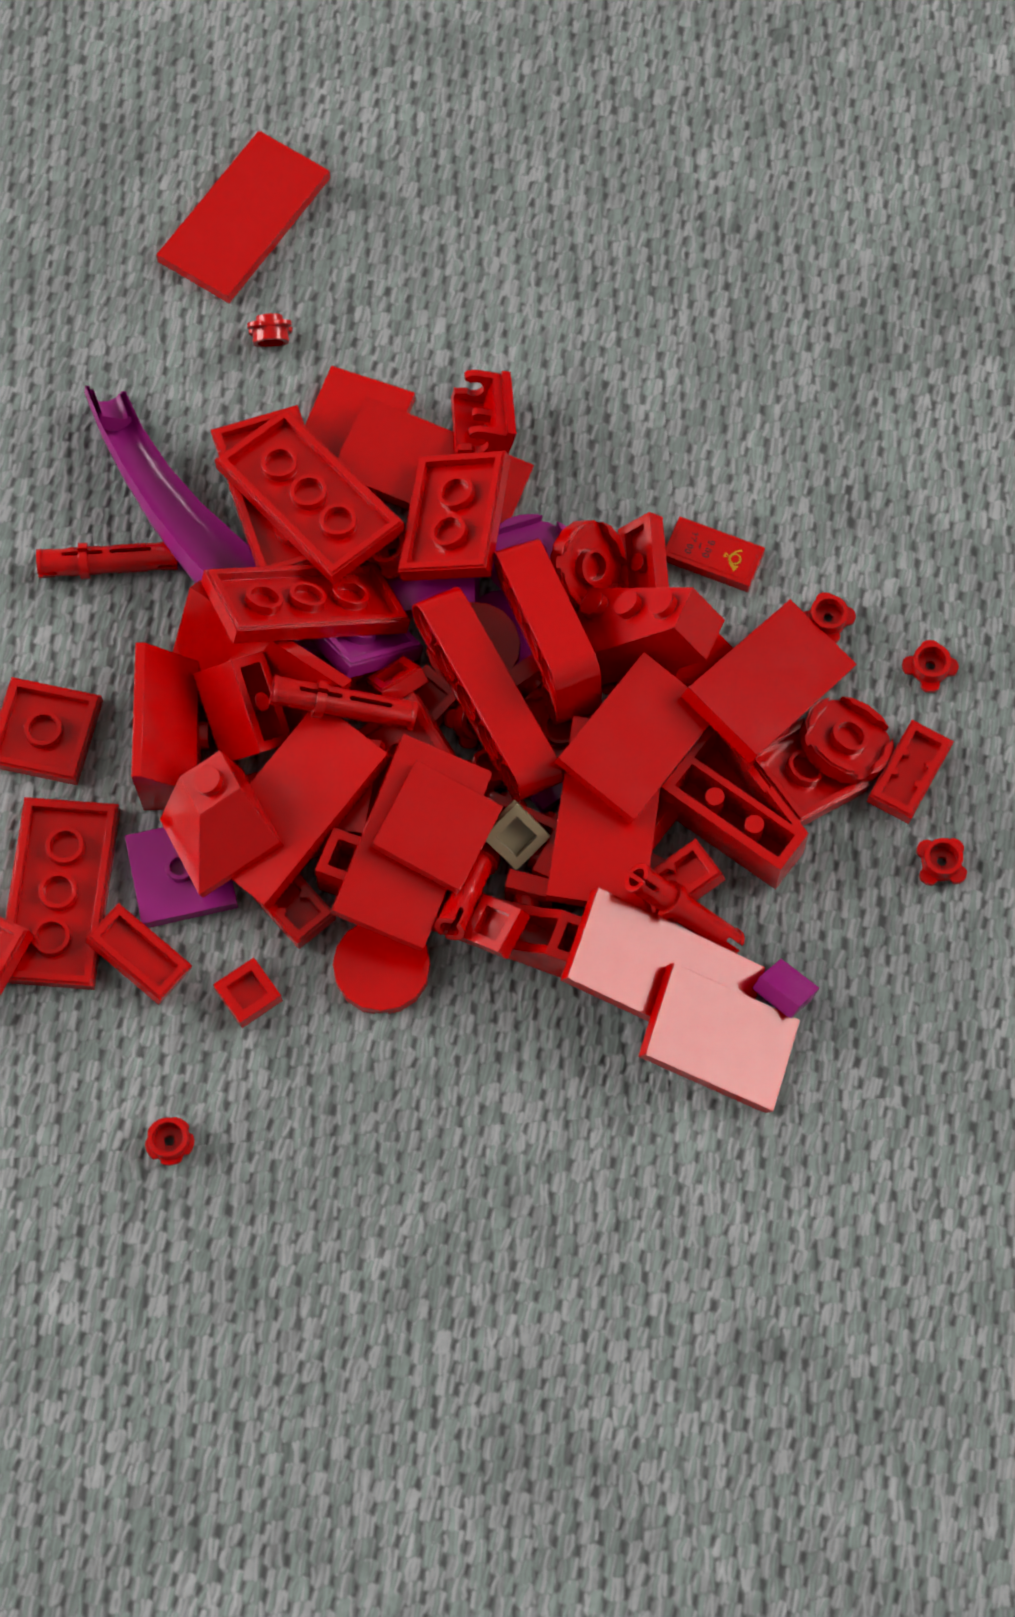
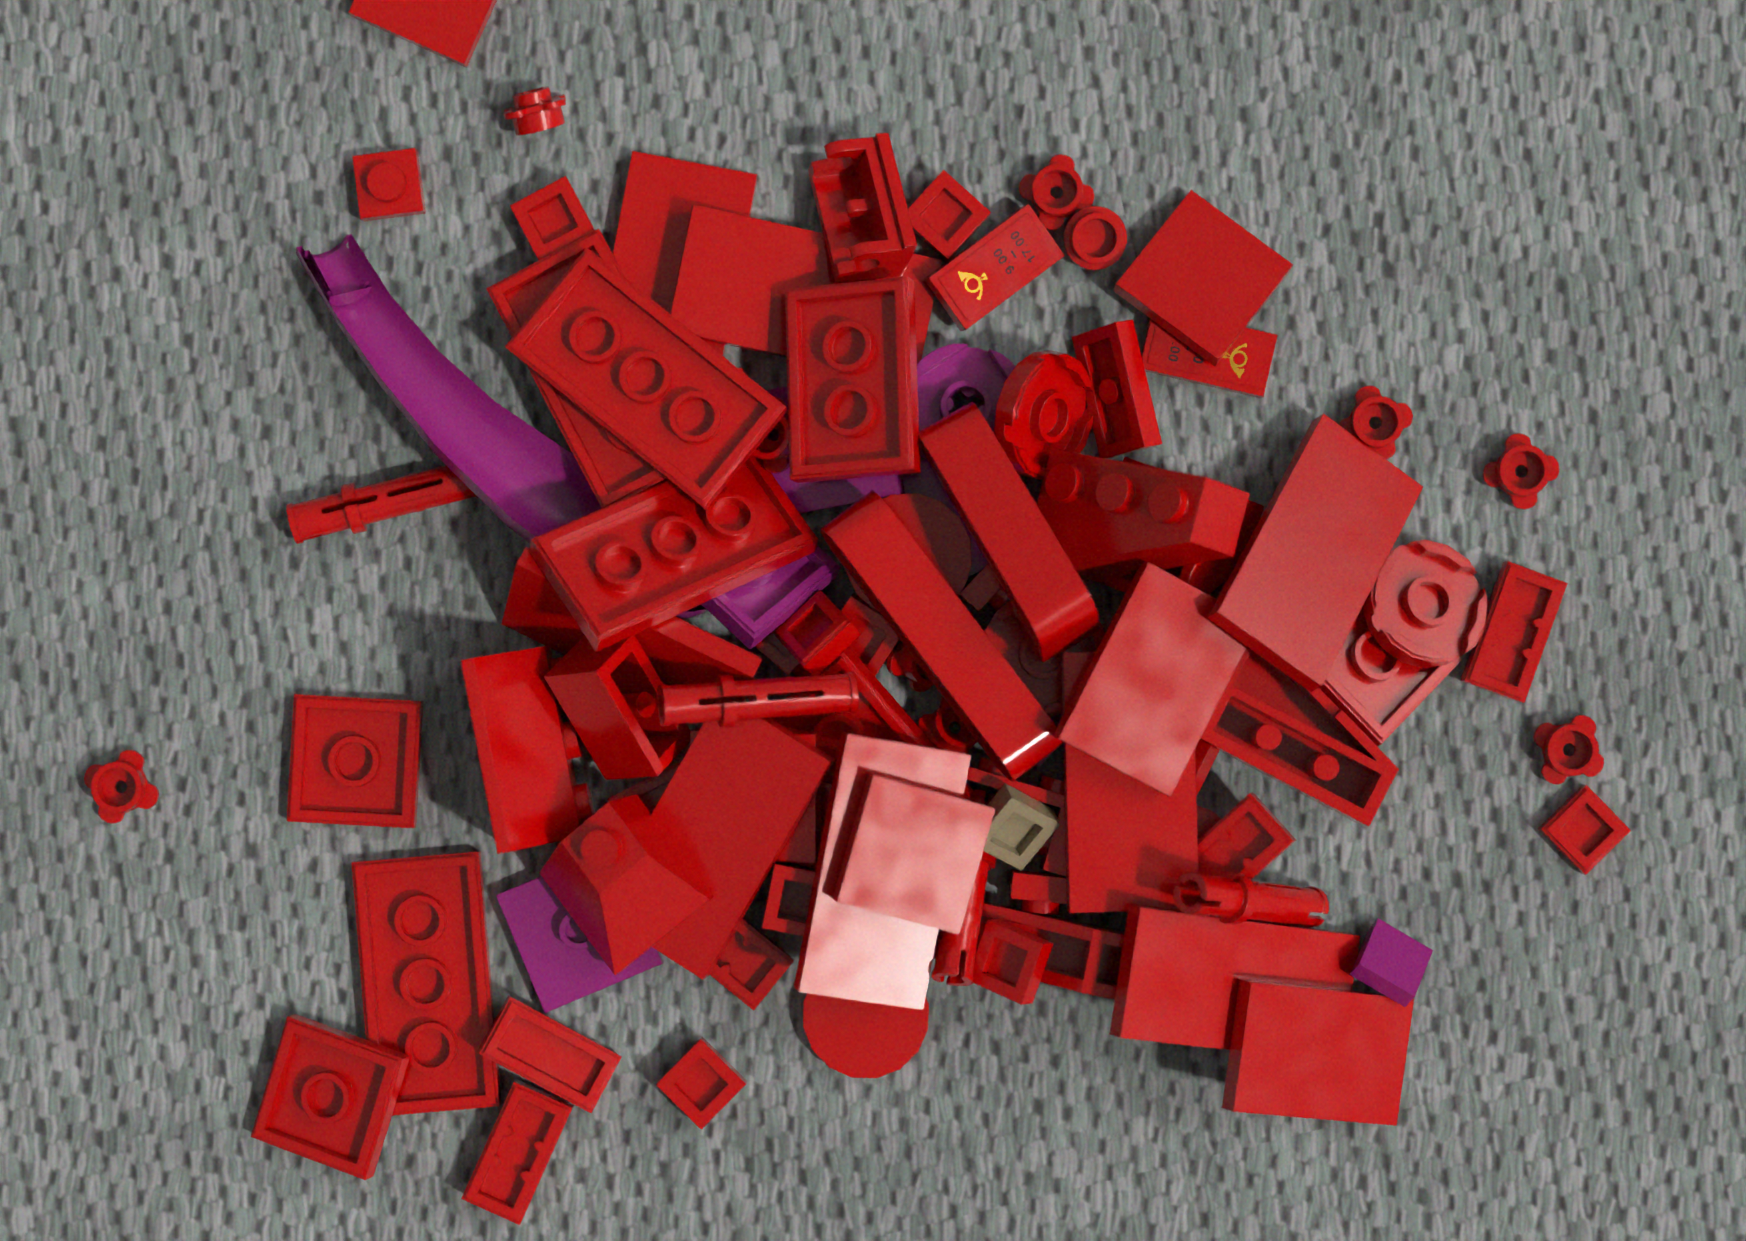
camera: 10 degrees left, 20 degrees up
none -> red plate [352,148,426,222]
none -> red plate [461,1079,574,1225]
none -> red plate [510,176,595,260]
none -> red plate [908,169,991,262]
none -> red tile [924,204,1065,331]
none -> red plate [1019,154,1094,230]
none -> red plate [1063,206,1127,270]
none -> red tile [1113,190,1293,366]
none -> red tile [1538,784,1631,875]

